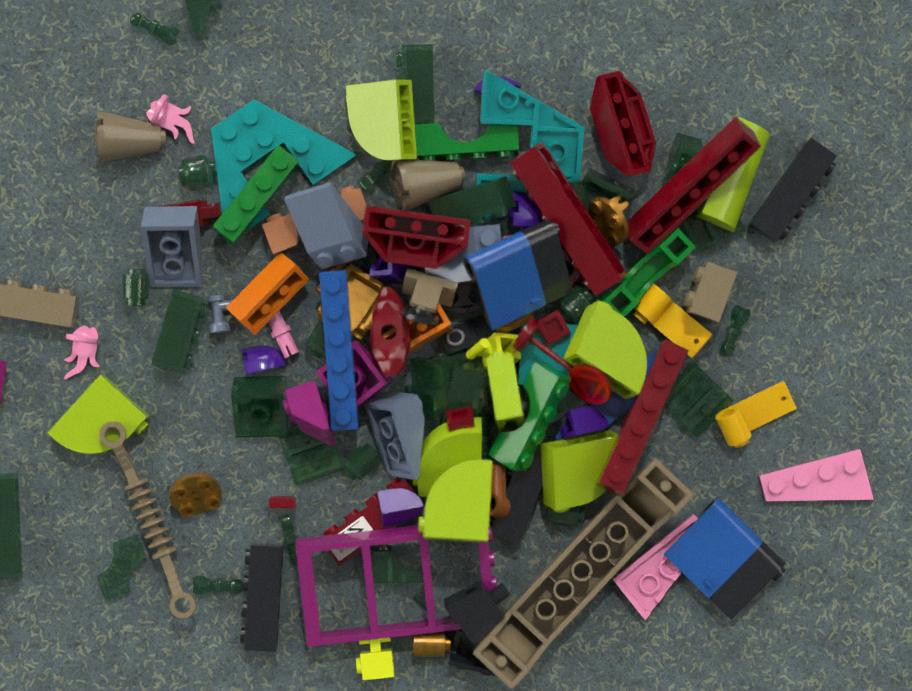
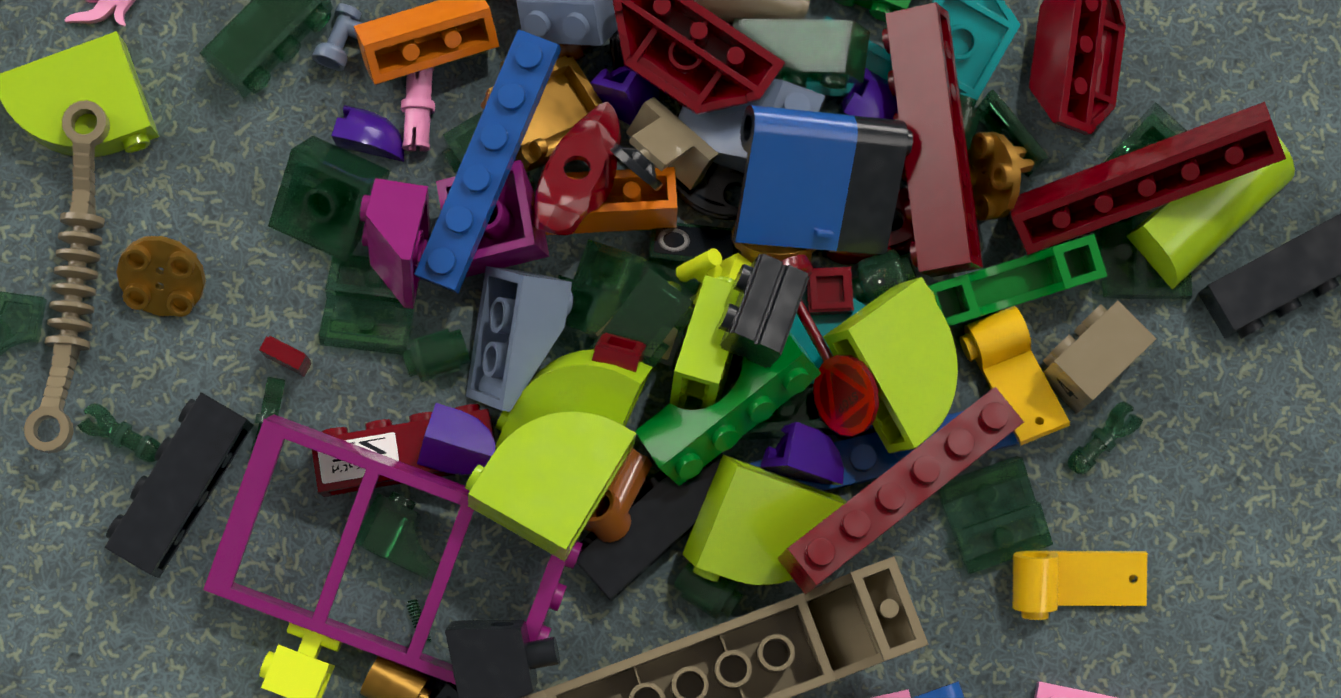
camera: 25 degrees right, 10 degrees down
clear green piece [476,413,495,460] -> none
none -> black brick [718,254,810,368]

